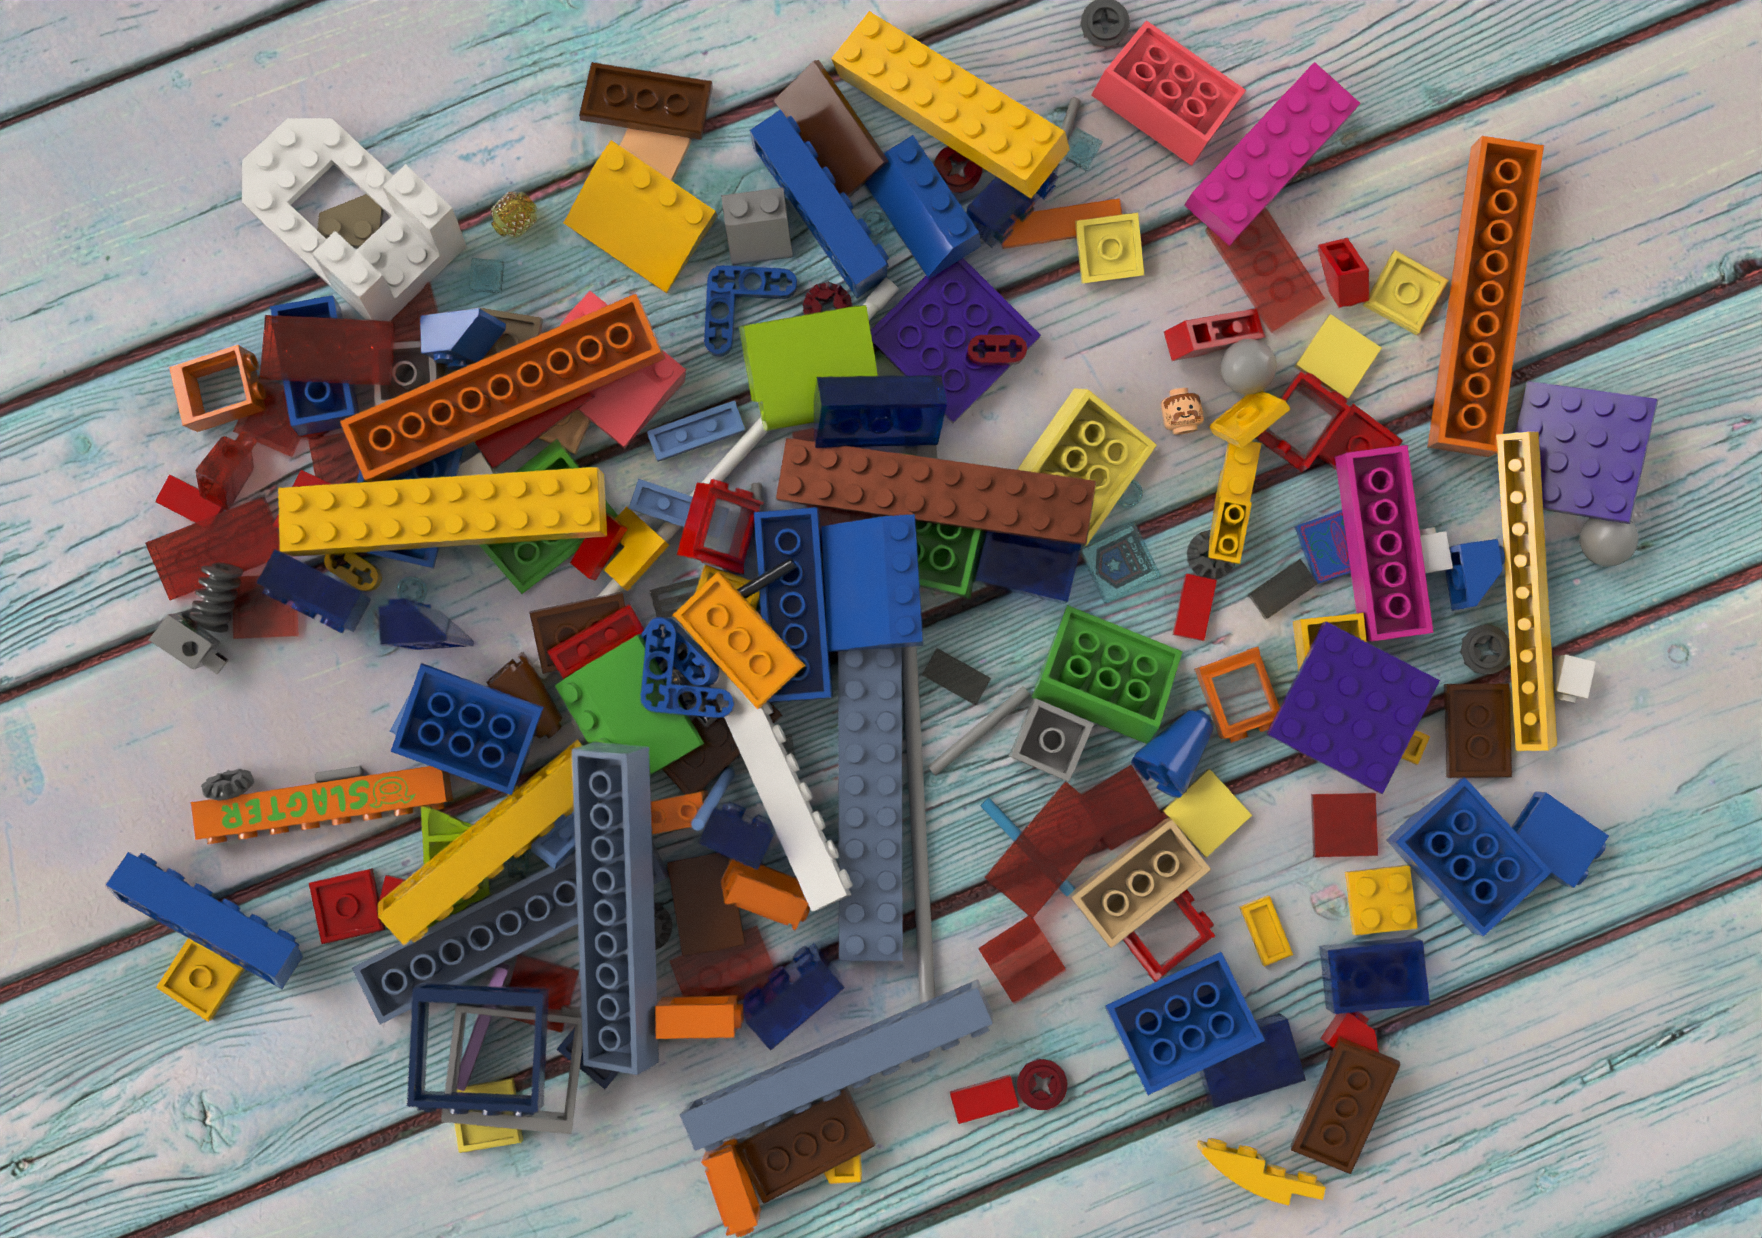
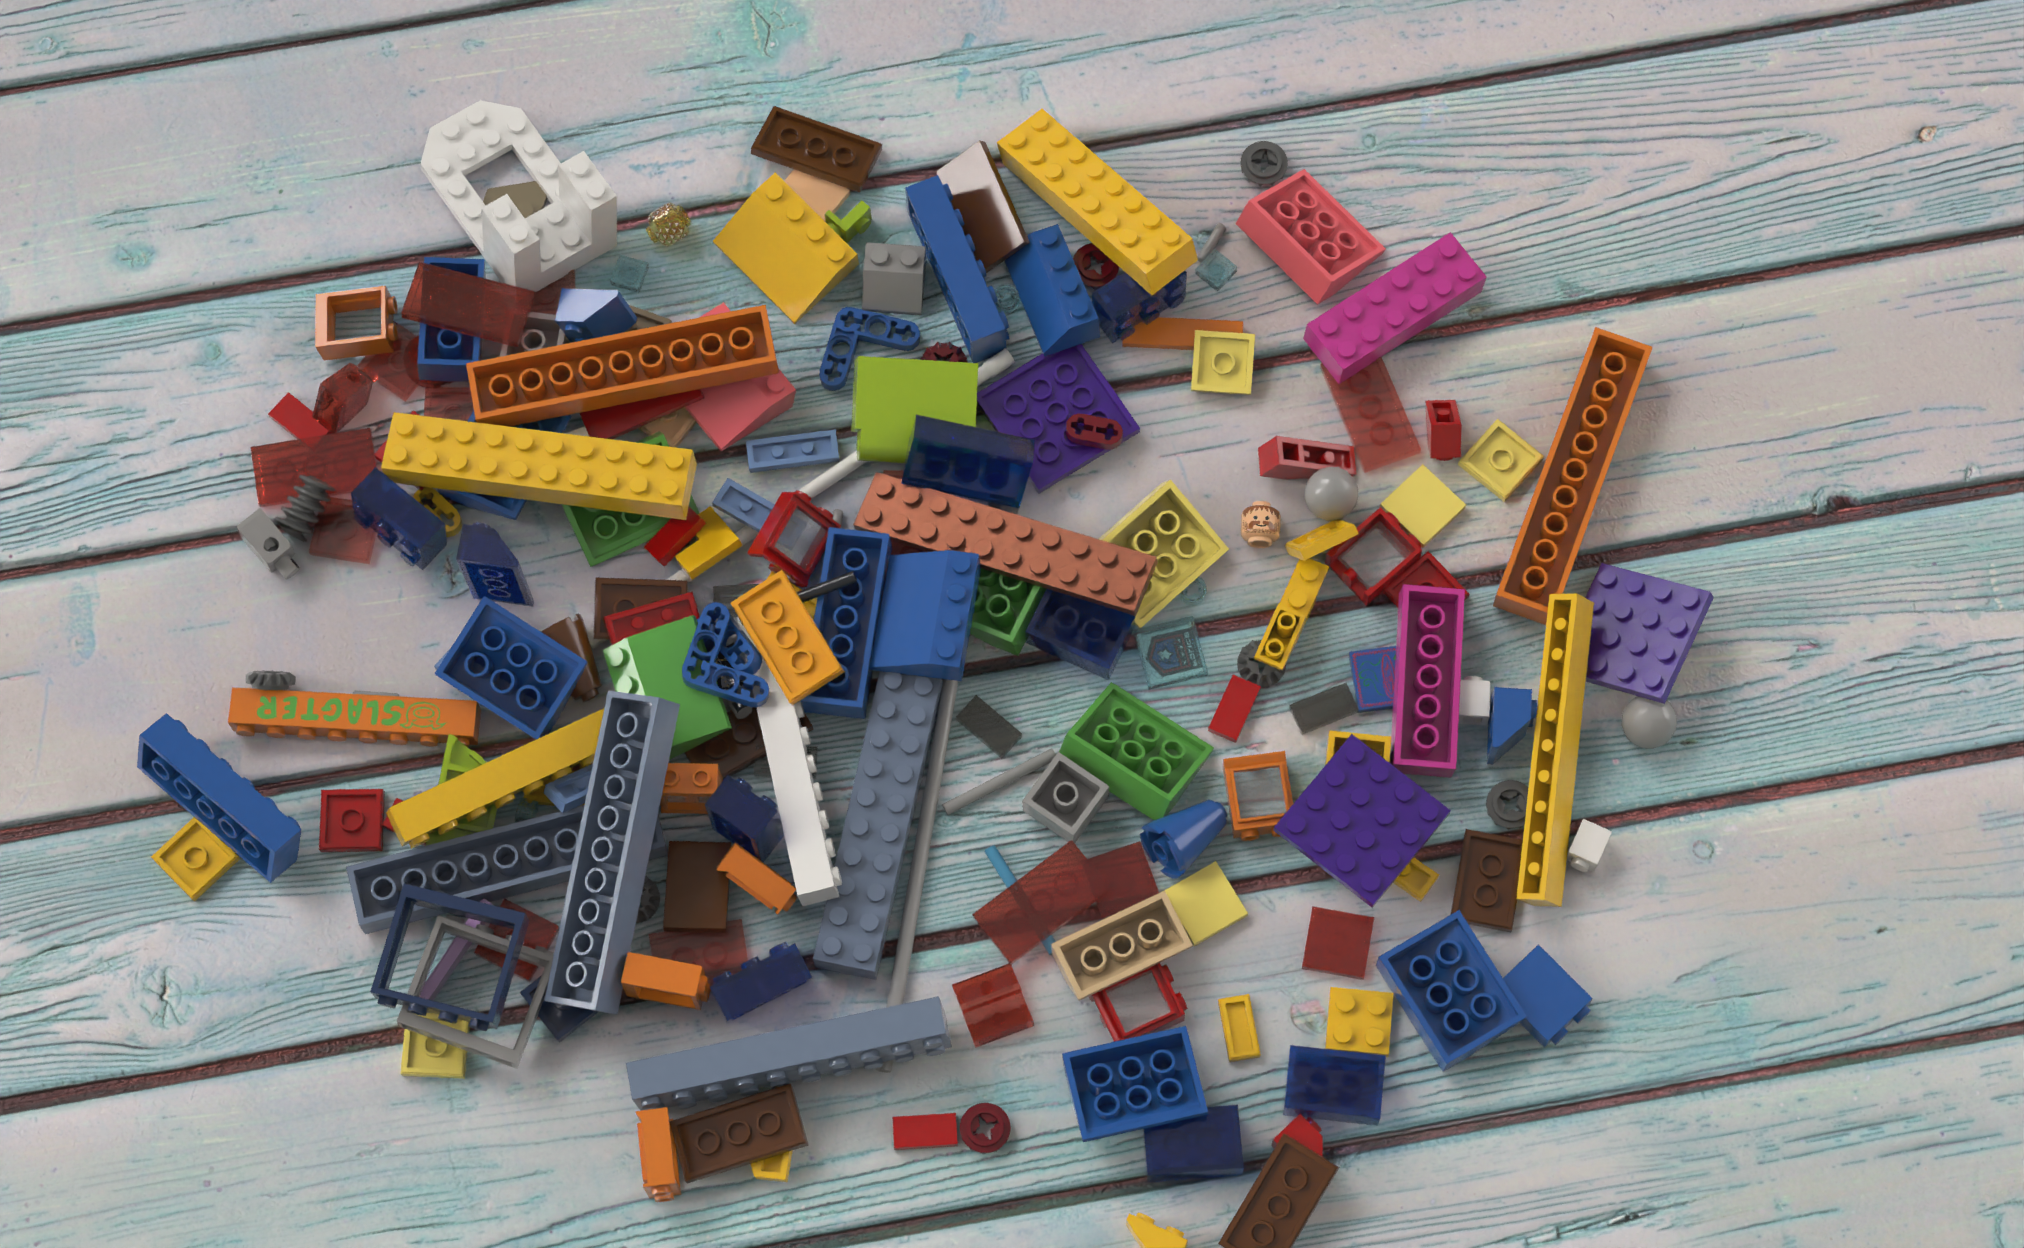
camera: 15 degrees right, 15 degrees down
medium blue bar [691,768,735,831] -> none
none -> lime bracket [824,200,872,243]

